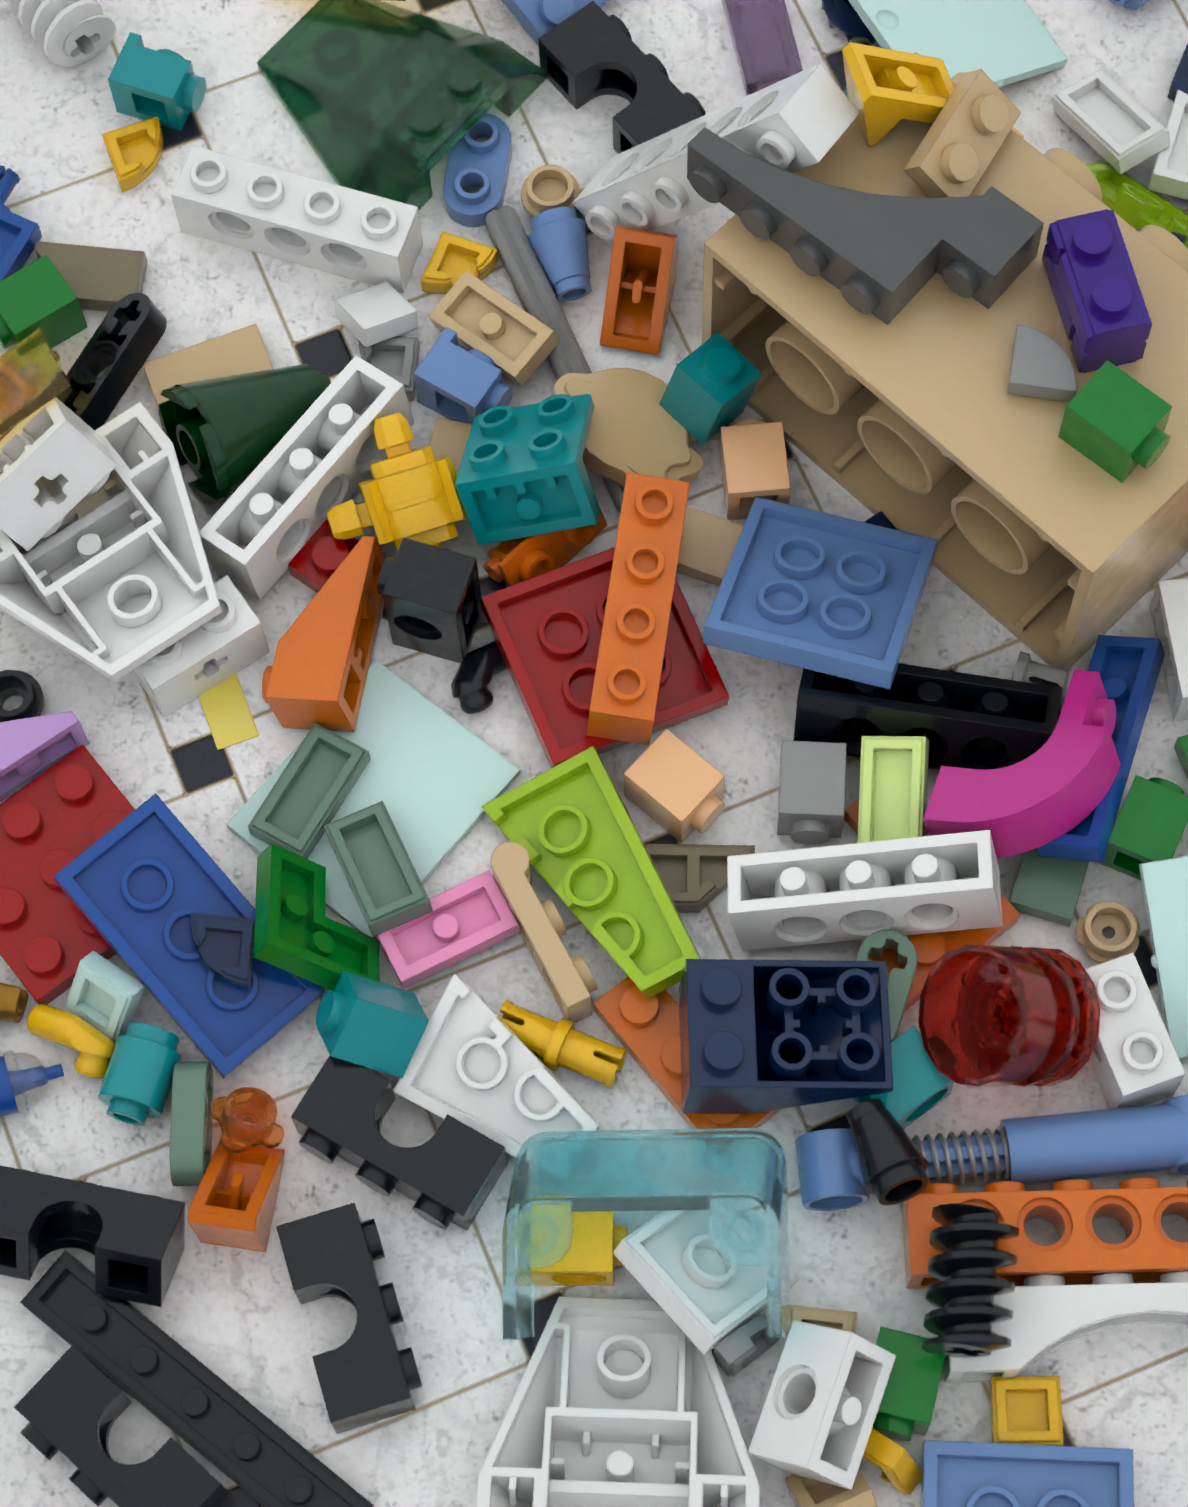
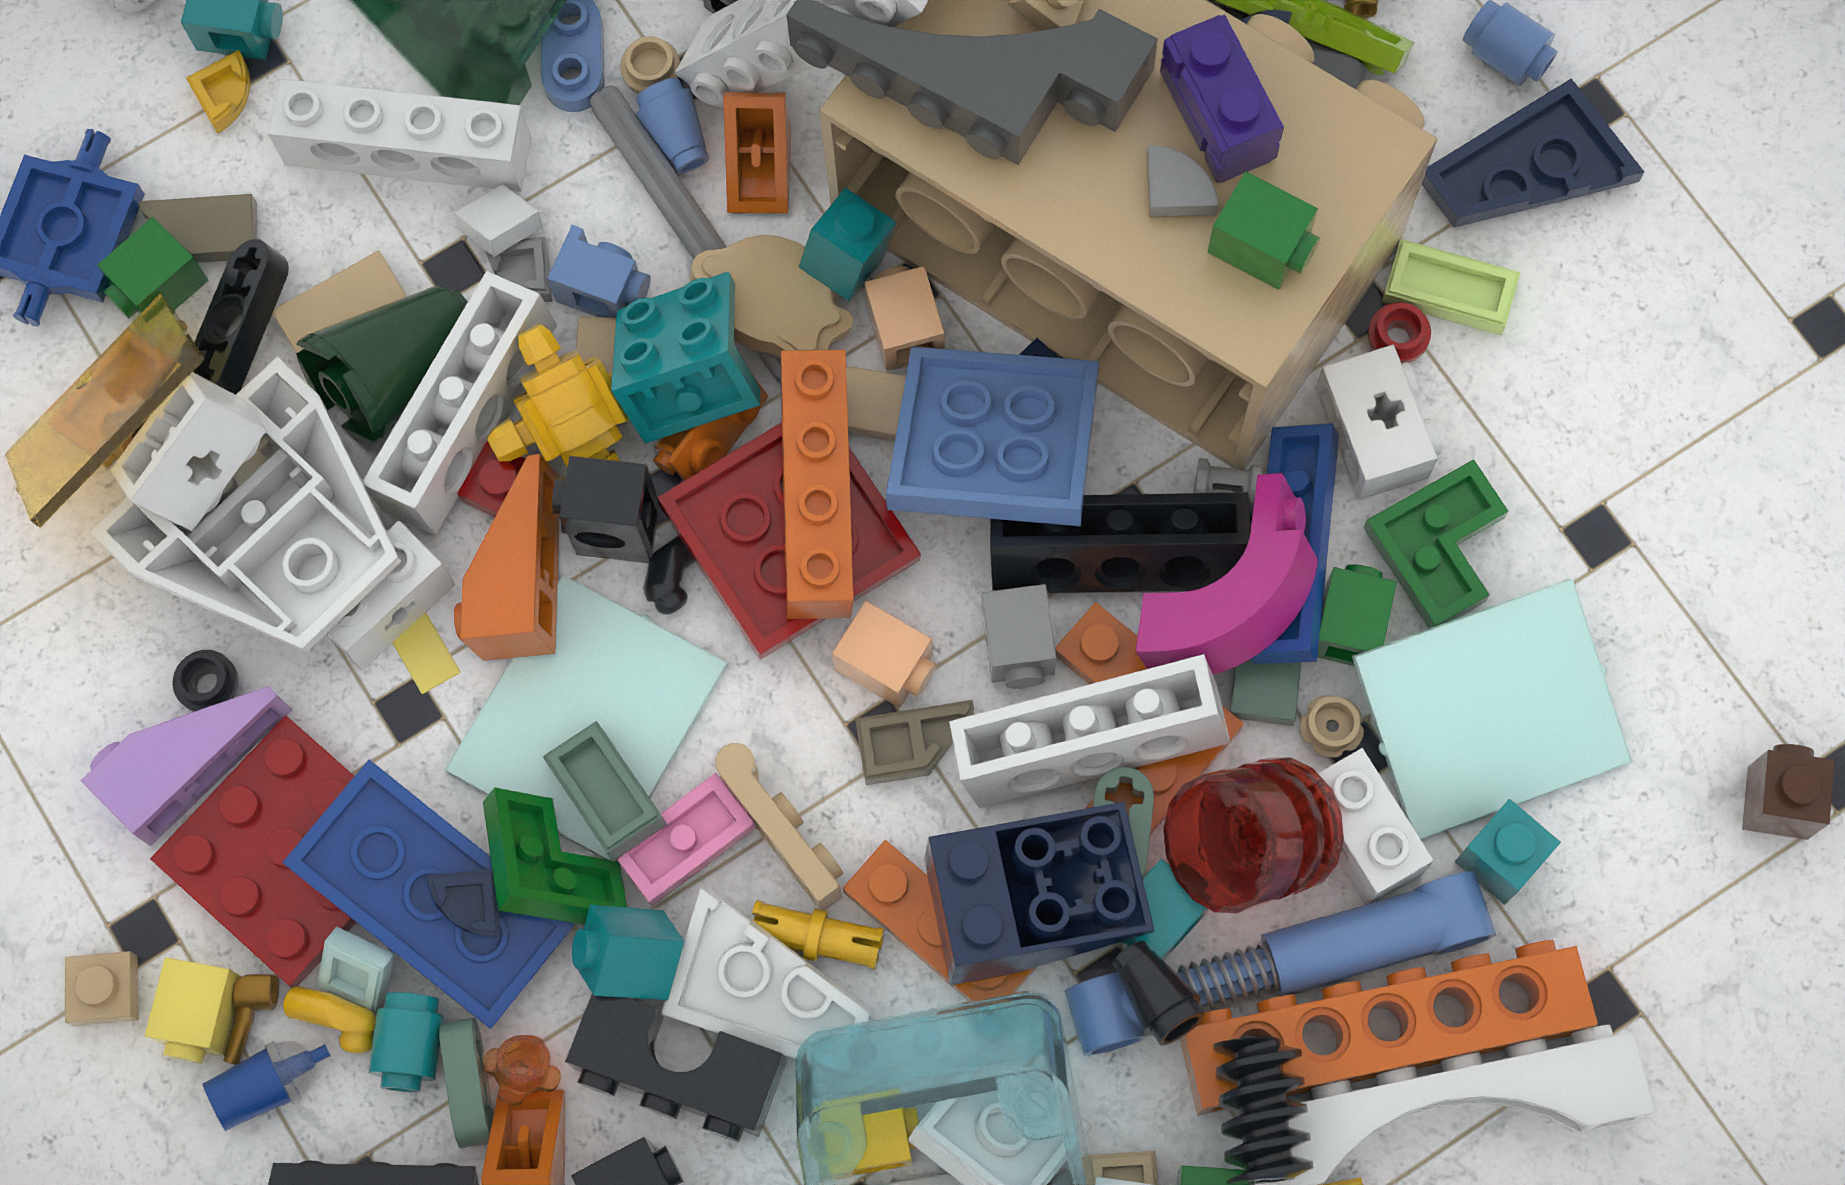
camera: 10 degrees left, 5 degrees up
sand green tile [248,722,371,859] -> none
yellow tile [420,231,499,294] -> none
tan plate [428,270,560,387] -> none
lime wing [481,746,702,999] -> none
yellowish green tile [857,736,929,843] -> none

